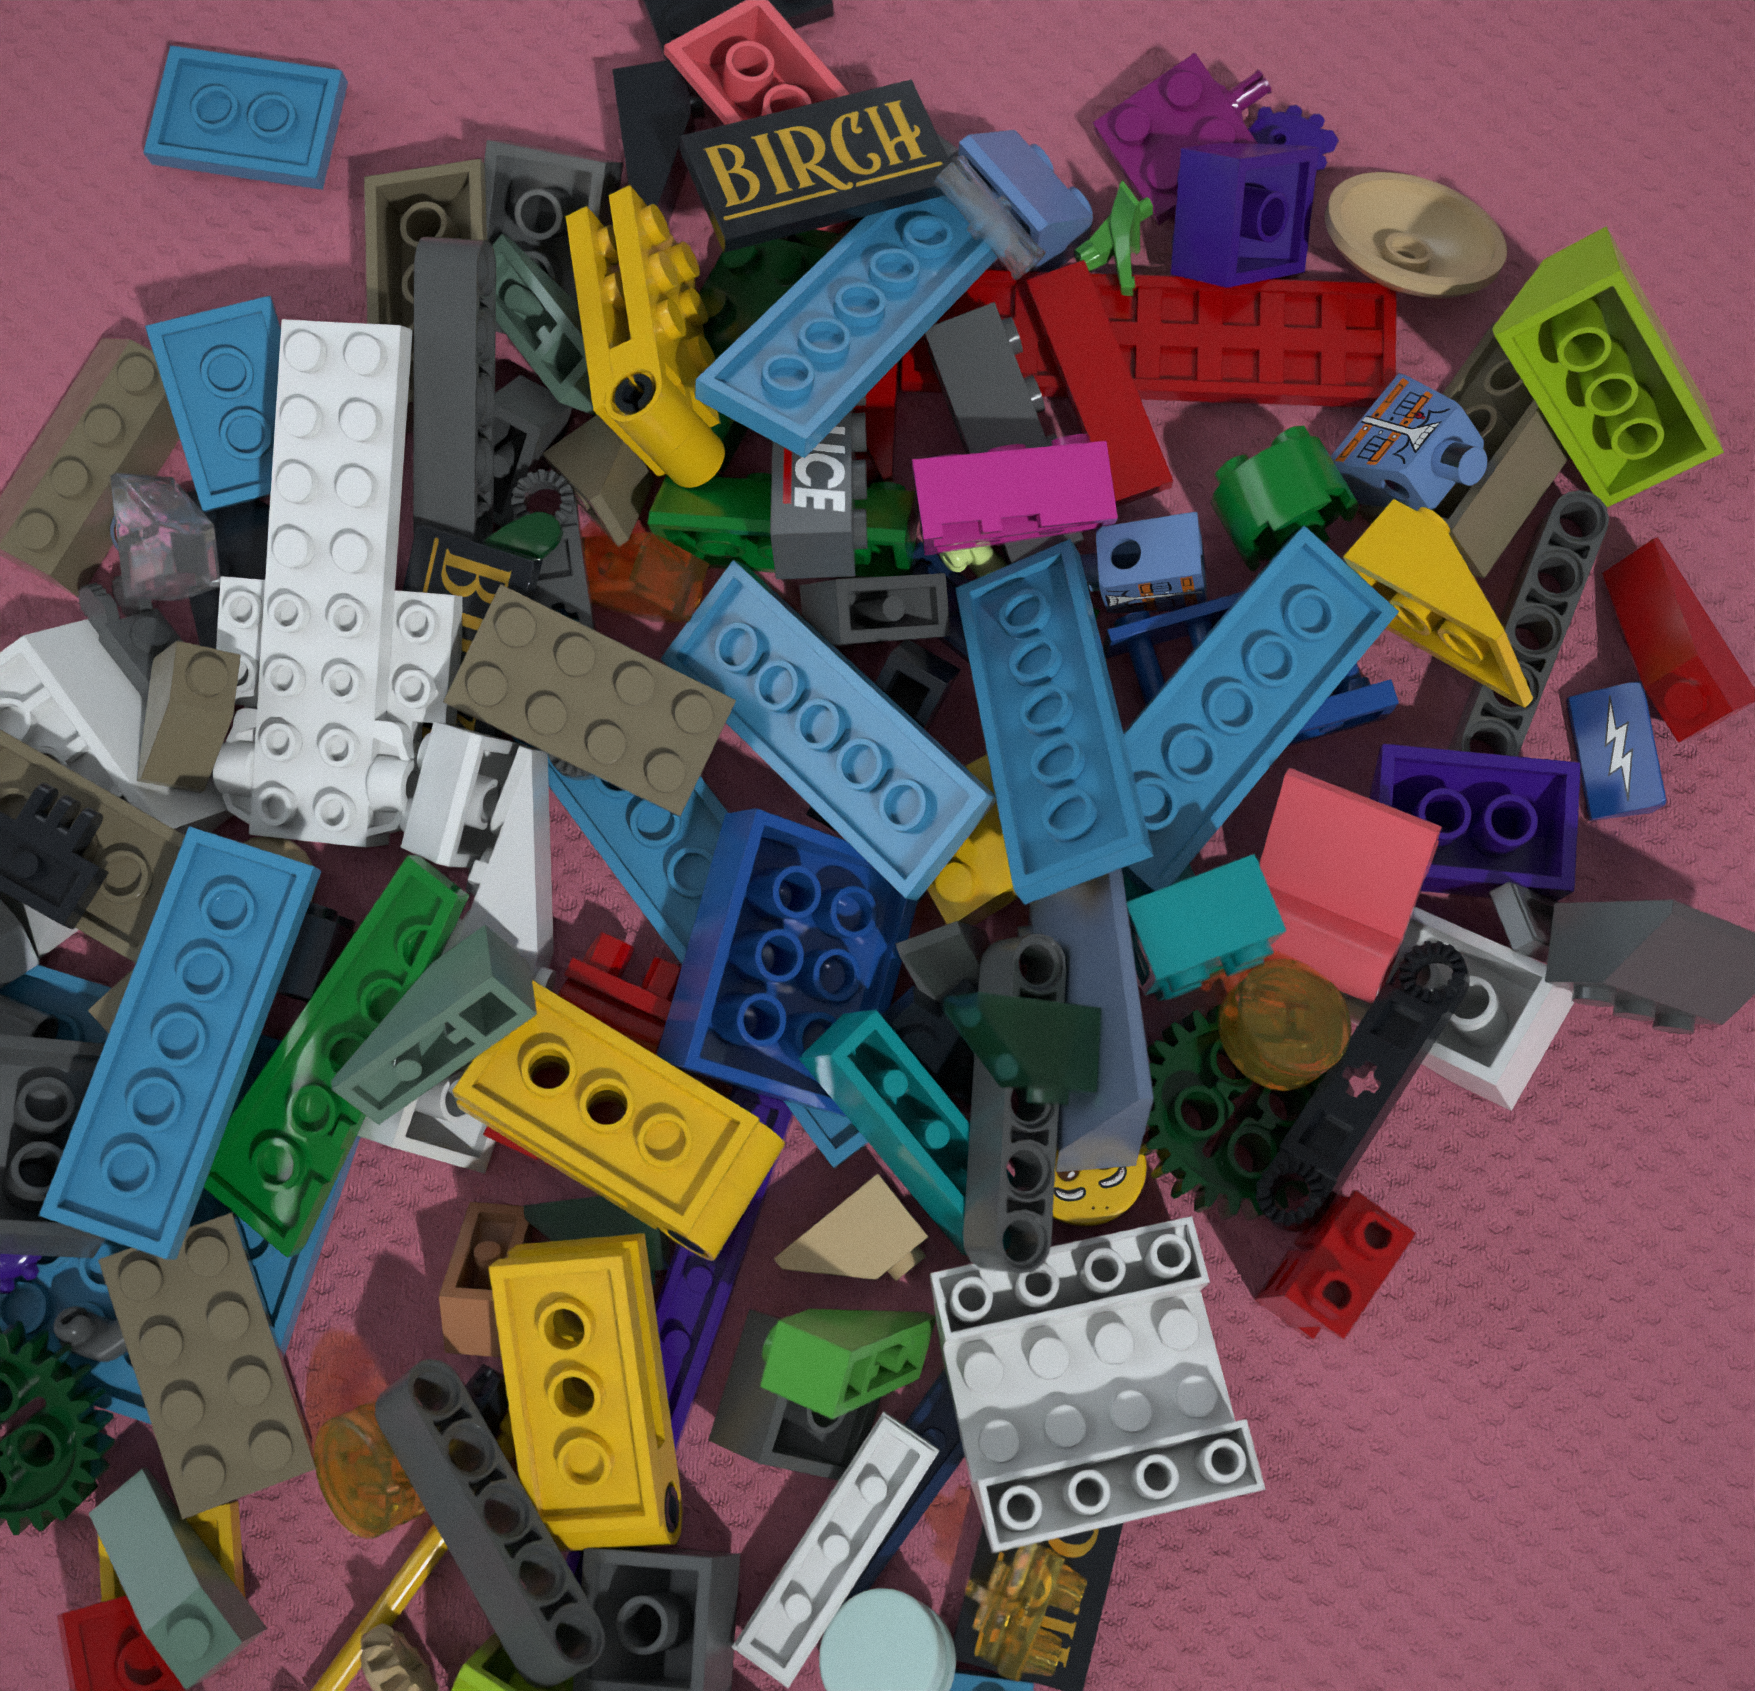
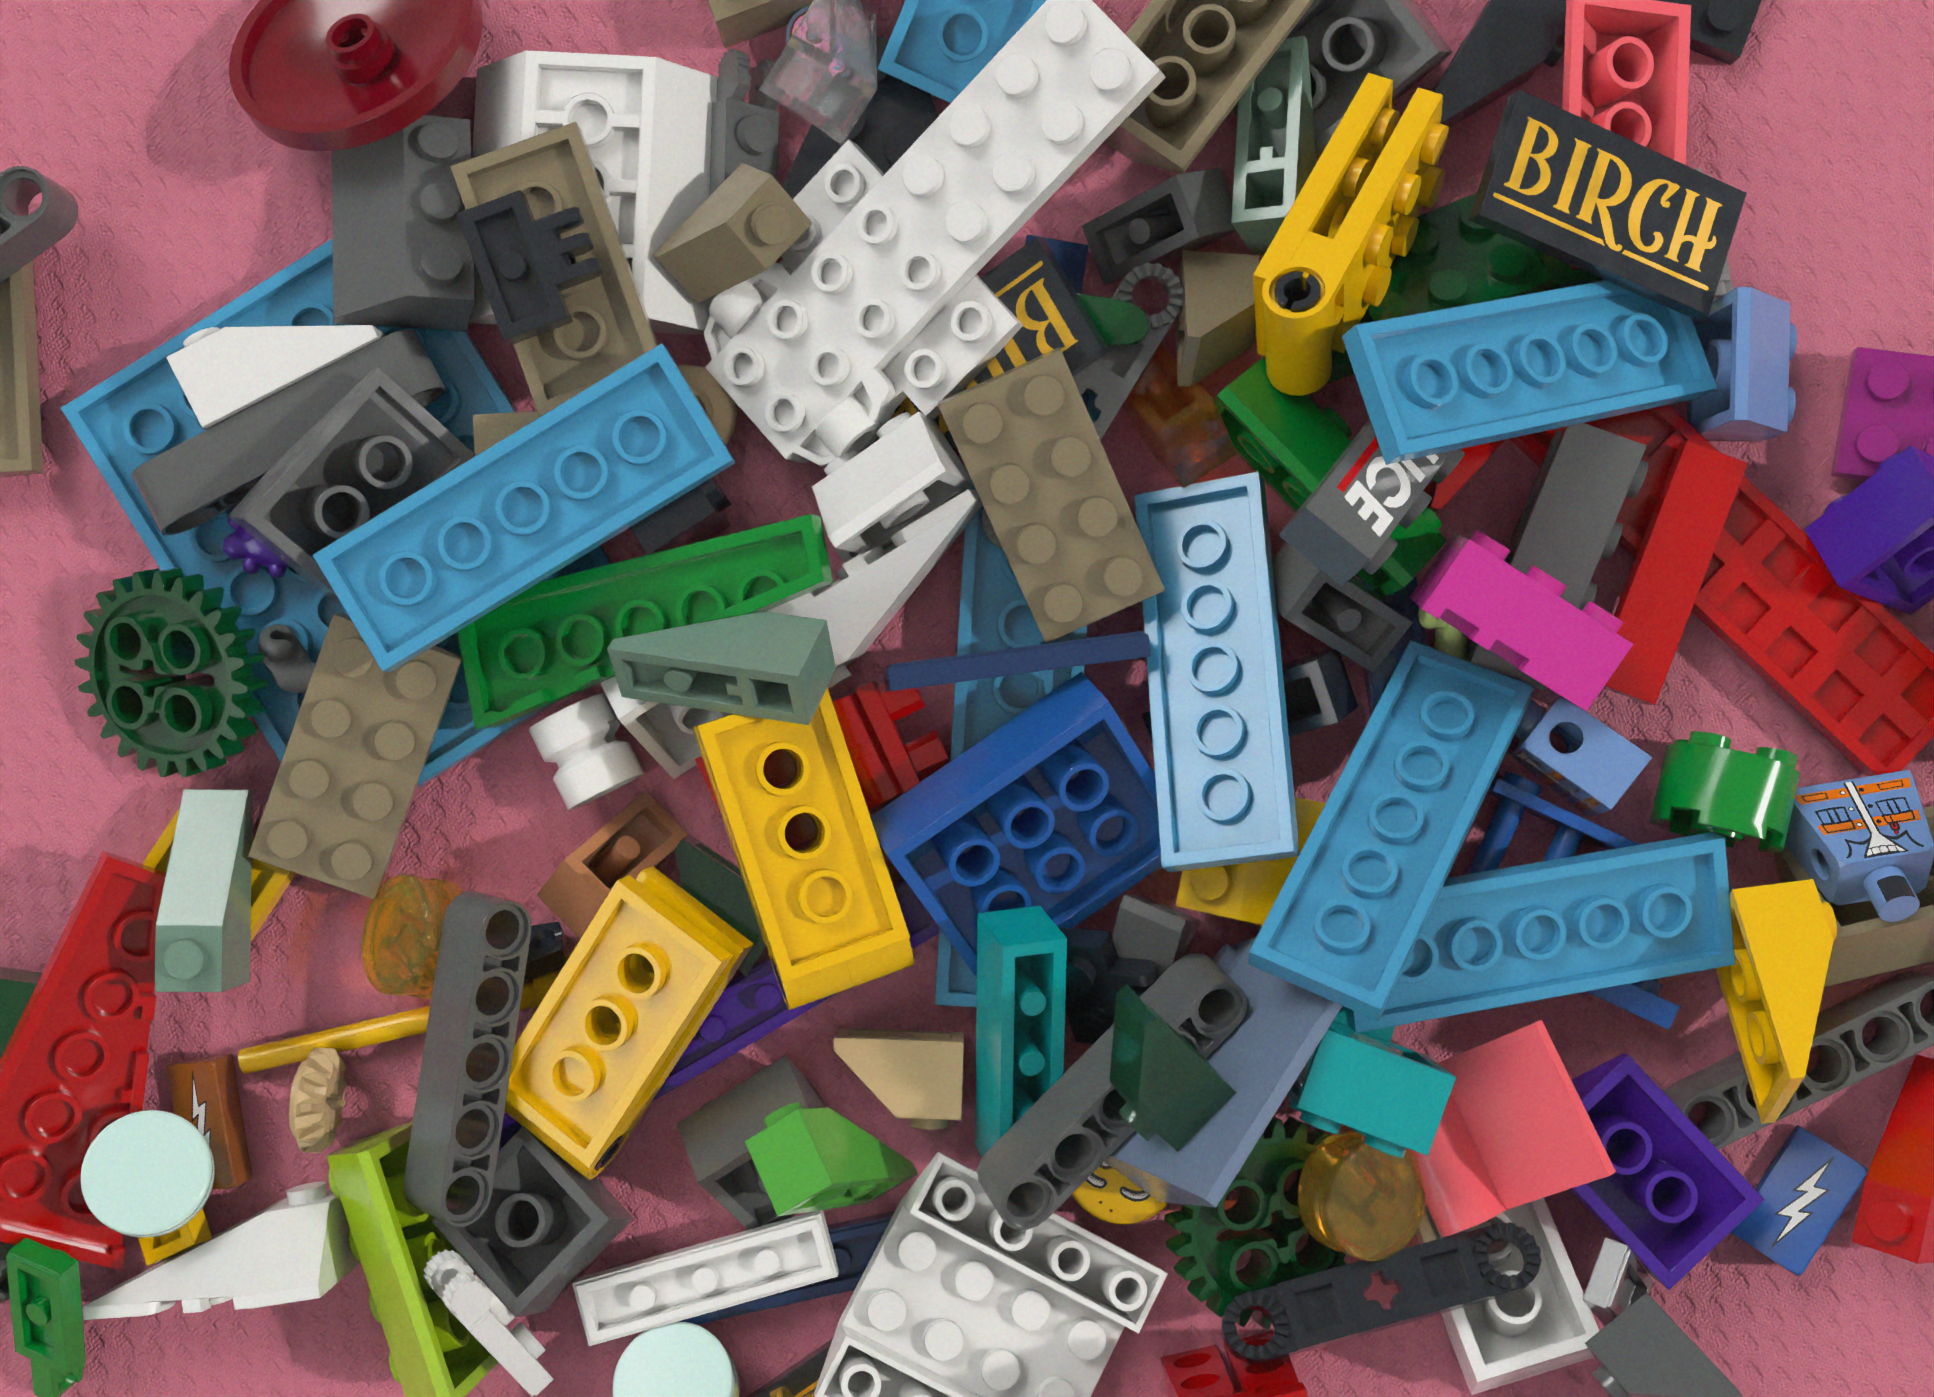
camera: 35 degrees right, 10 degrees up
dark grey beam [413,237,496,541] -> none
clear pin [934,155,1046,280] -> none
bright green piece [1073,181,1153,296] -> none
none -> white wheel [529,693,644,810]
none -> dark blue tile [883,631,1151,691]

